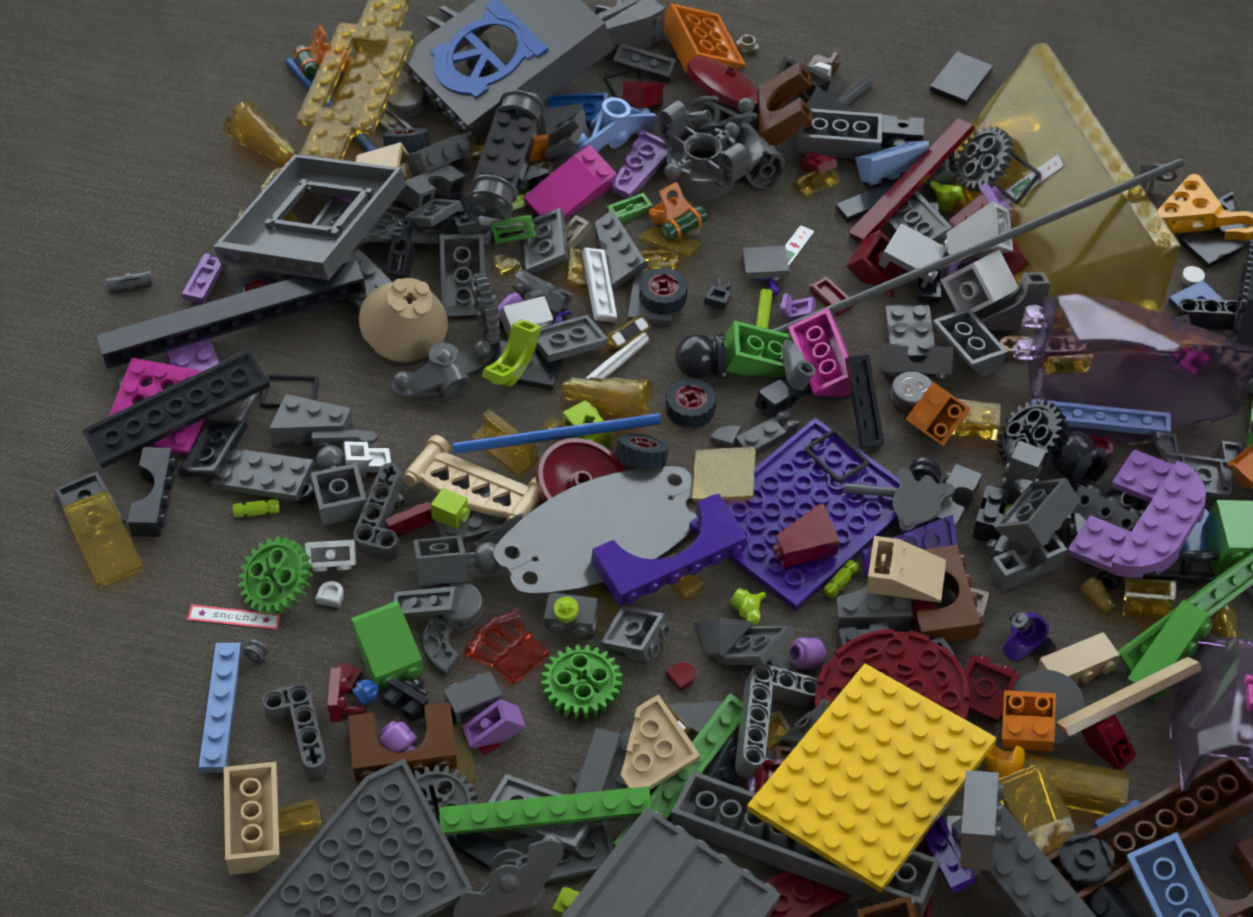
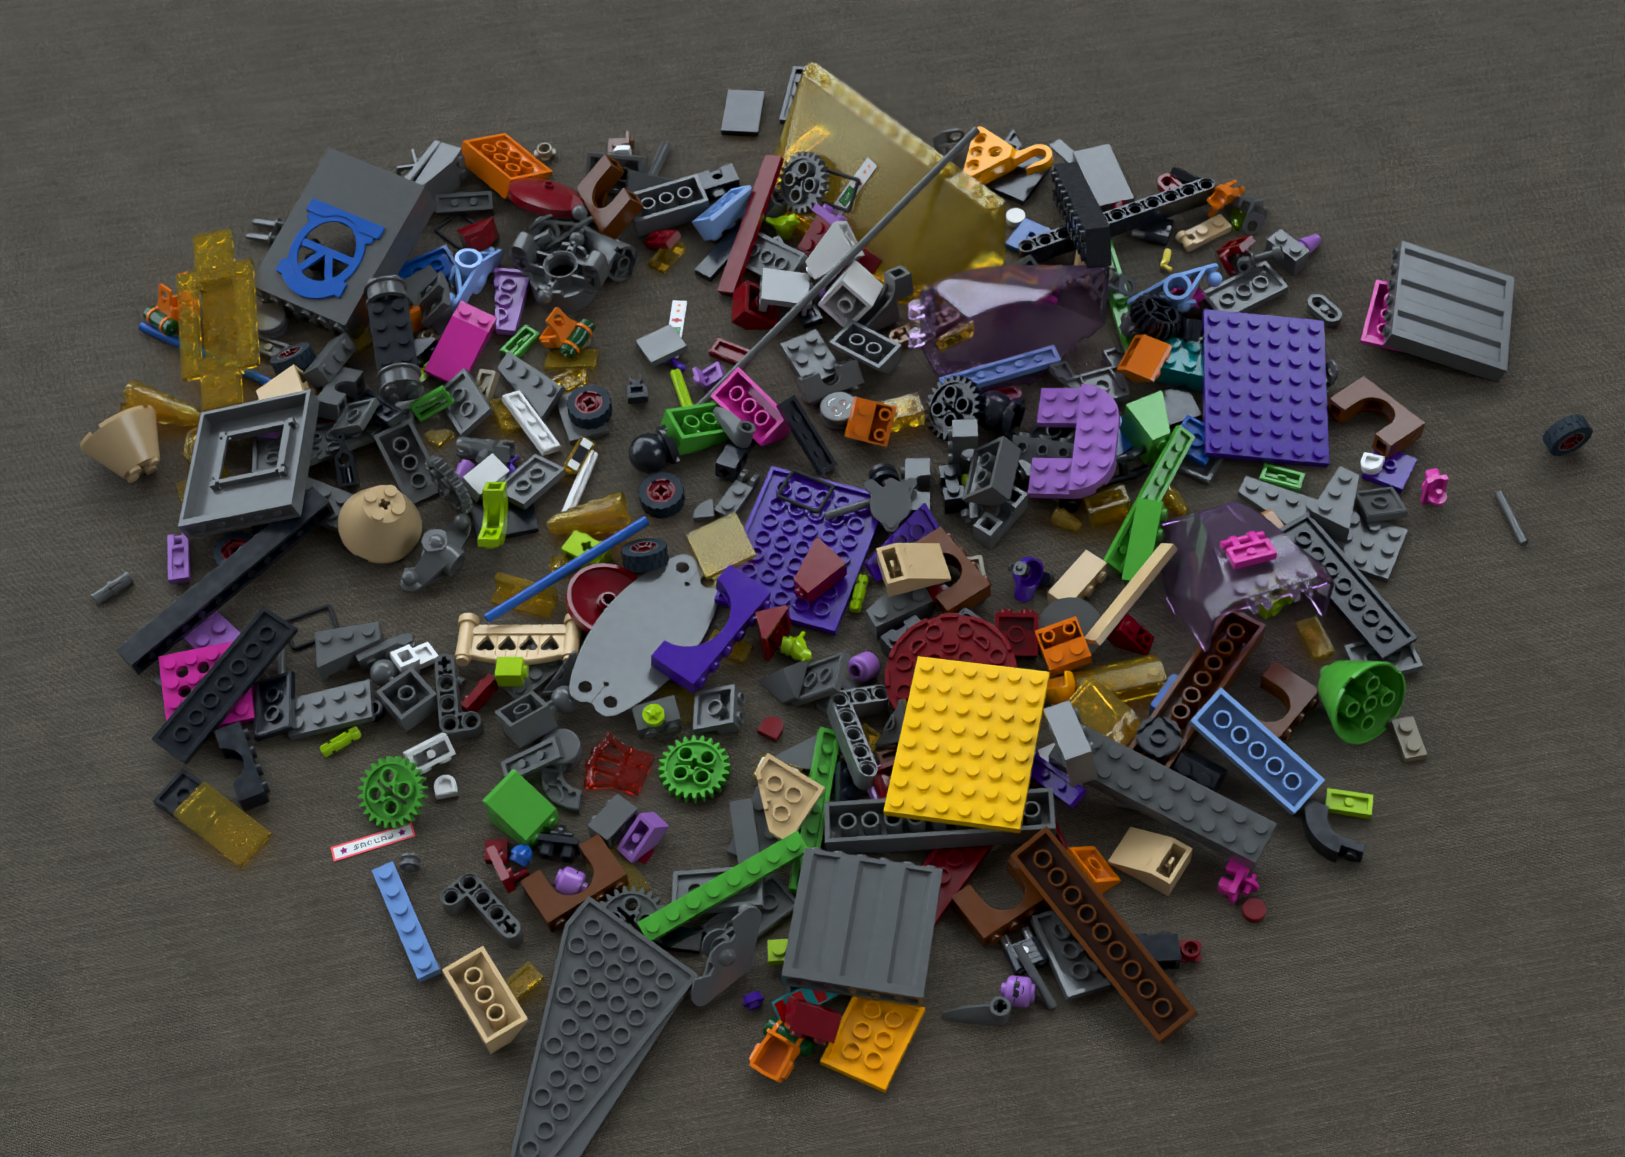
camera: 20 degrees left, 5 degrees up
none -> tan cone [80,405,160,483]
none -> dark red slope [755,605,791,662]

